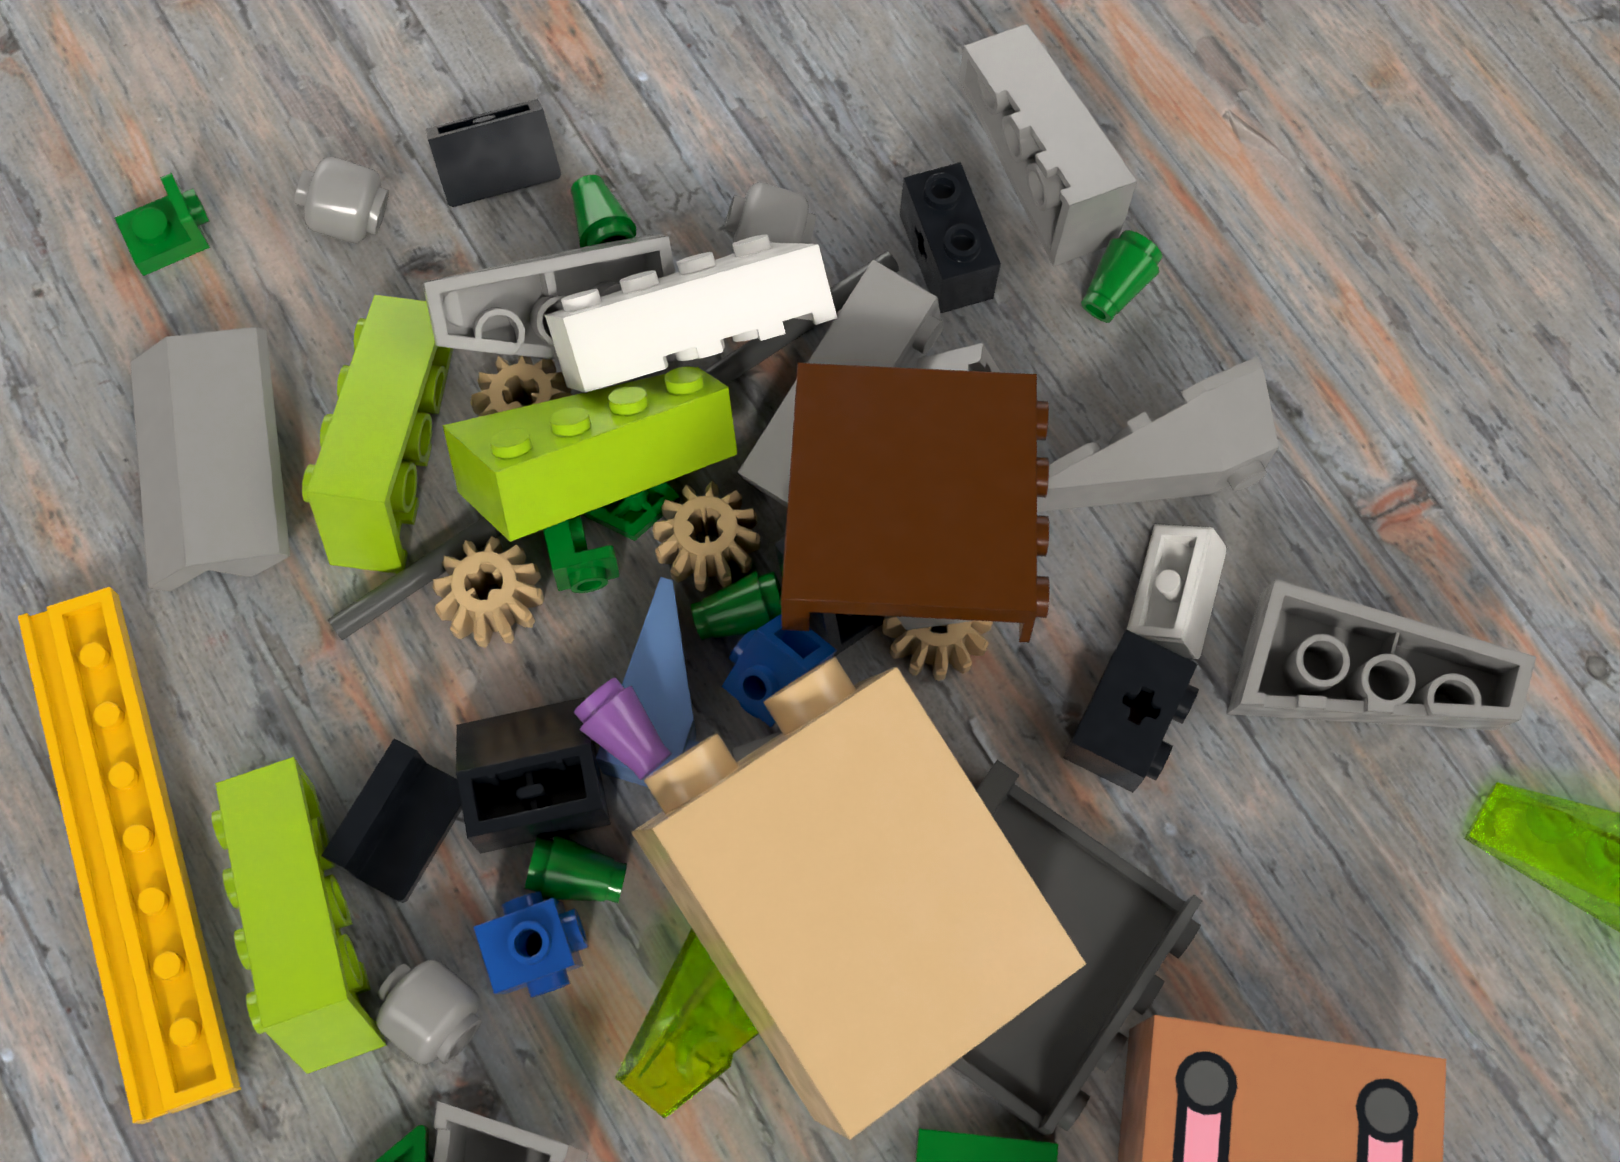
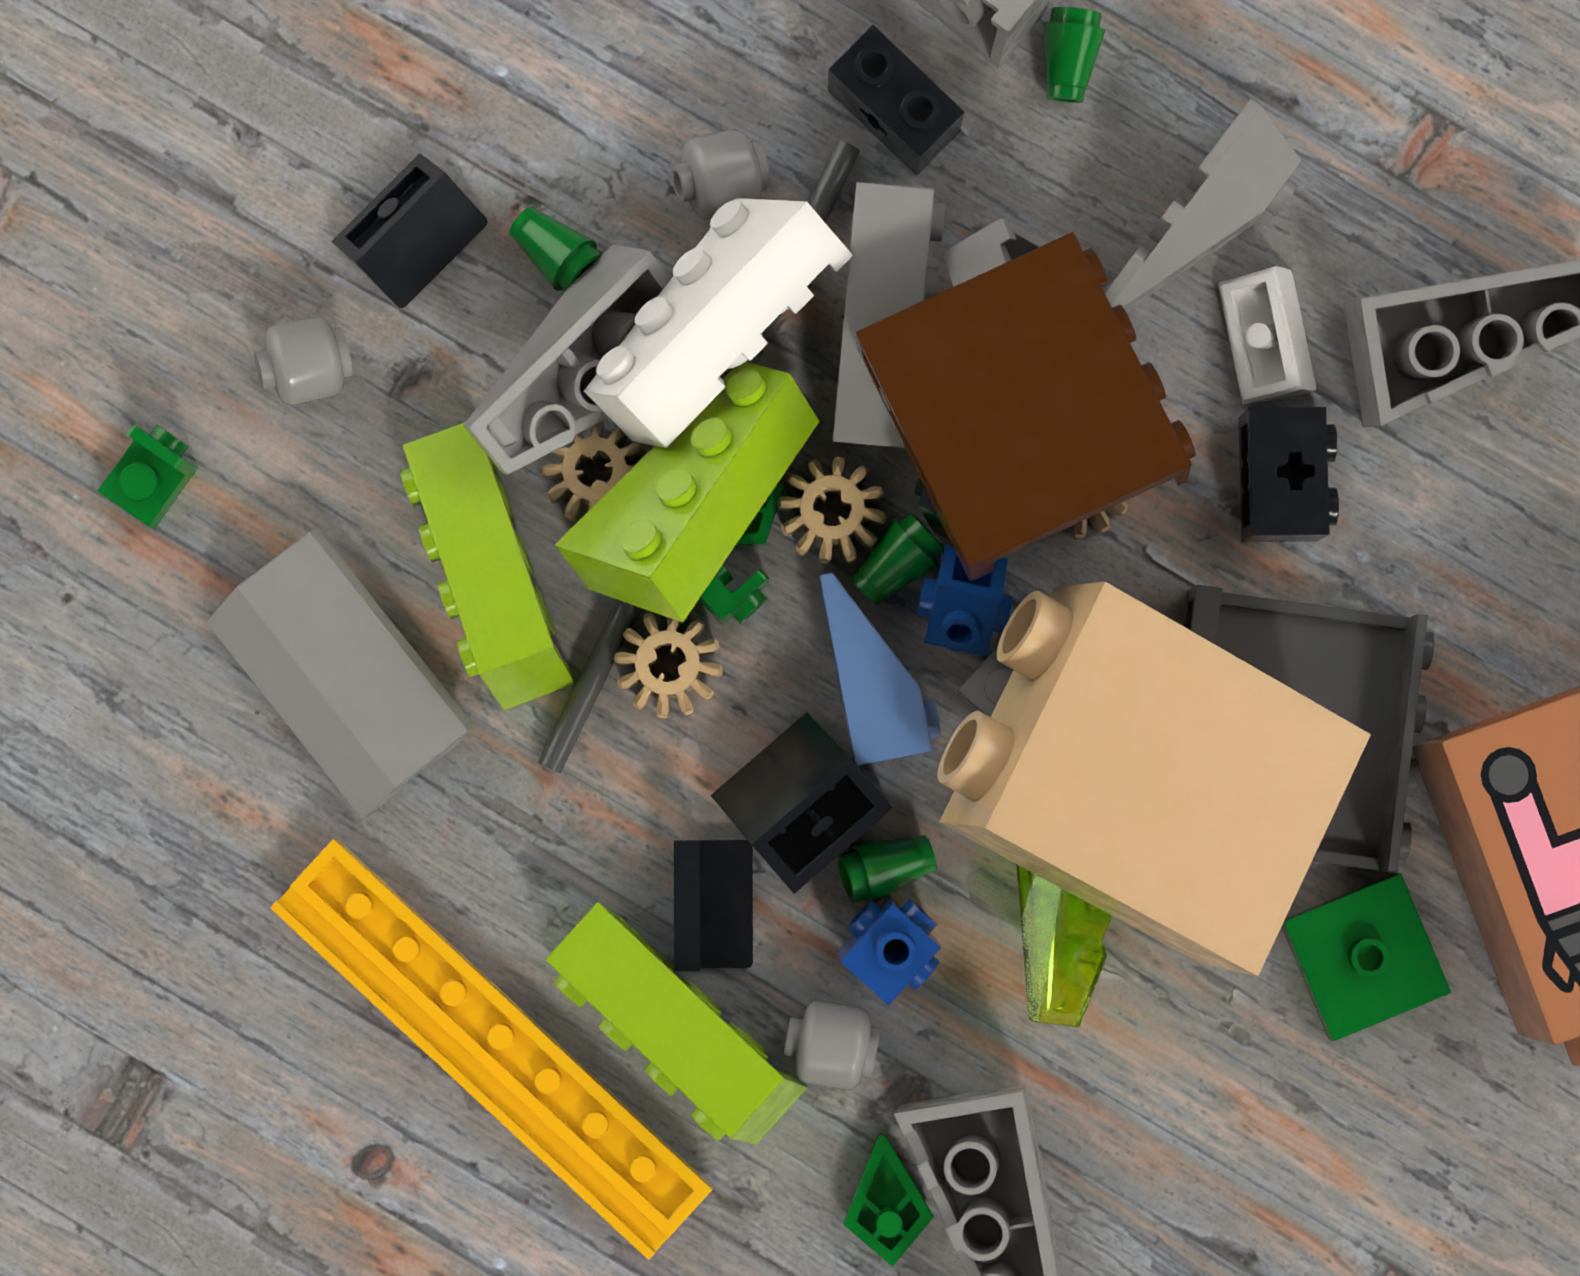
camera: 25 degrees left, 15 degrees up
medium lavender cone [574,677,672,780] -> none

